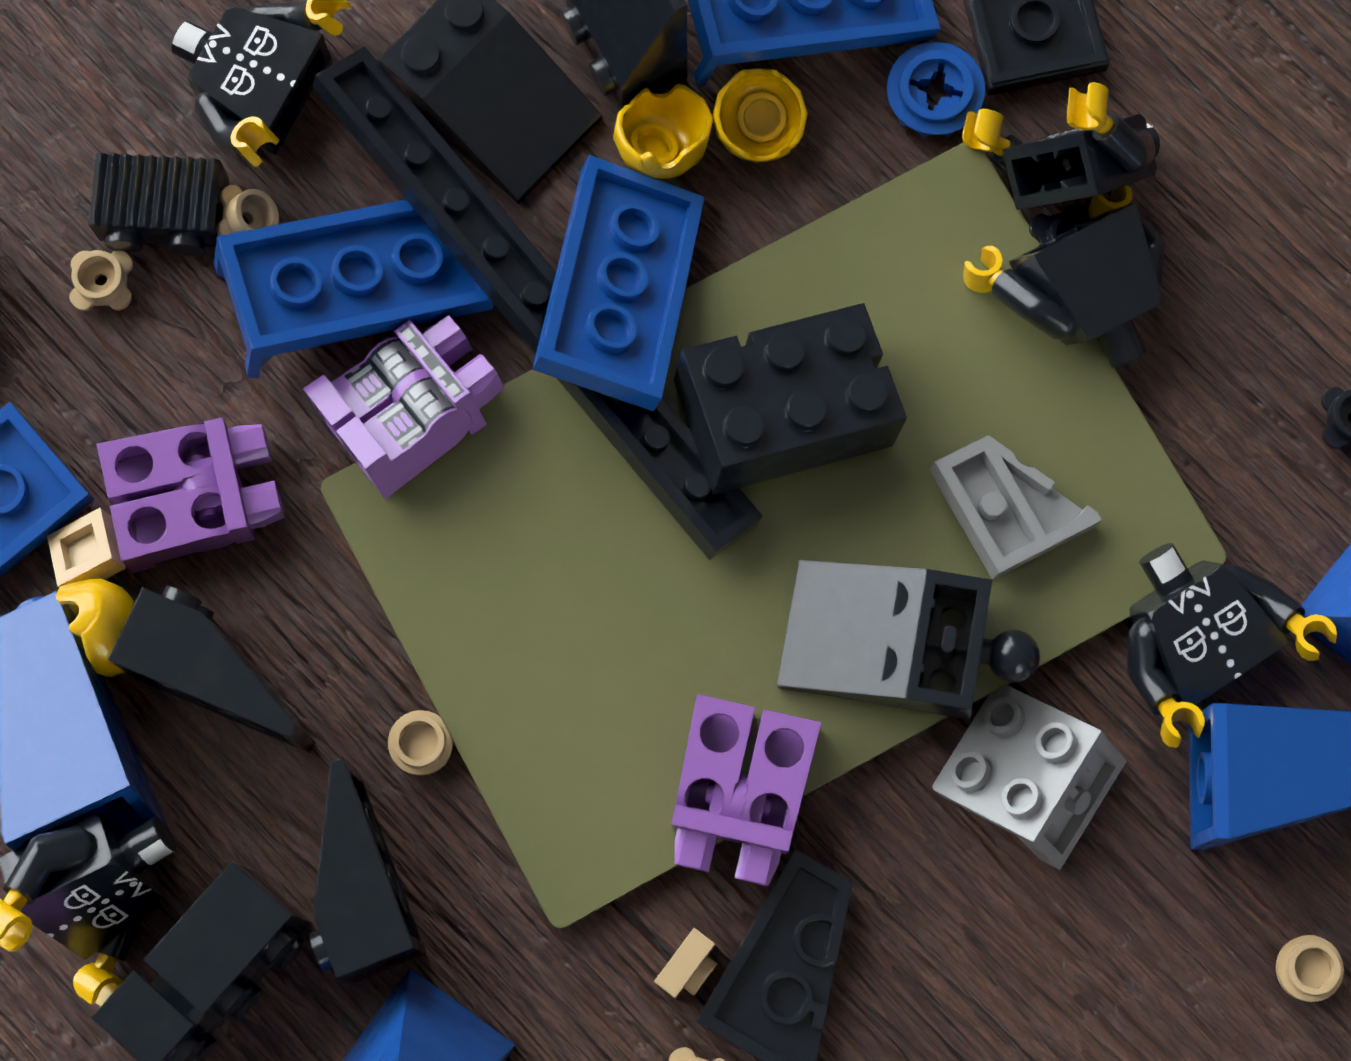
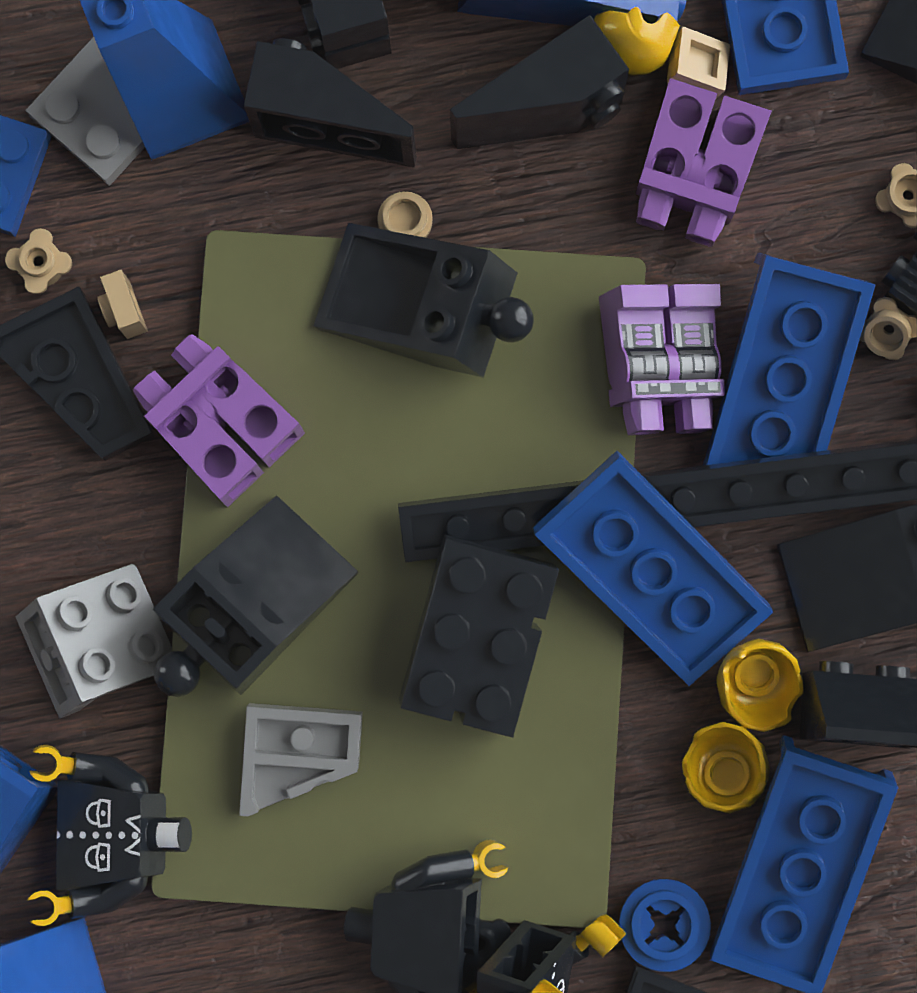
camera: 125 degrees right, 5 degrees up
none -> black slope [313,223,534,378]

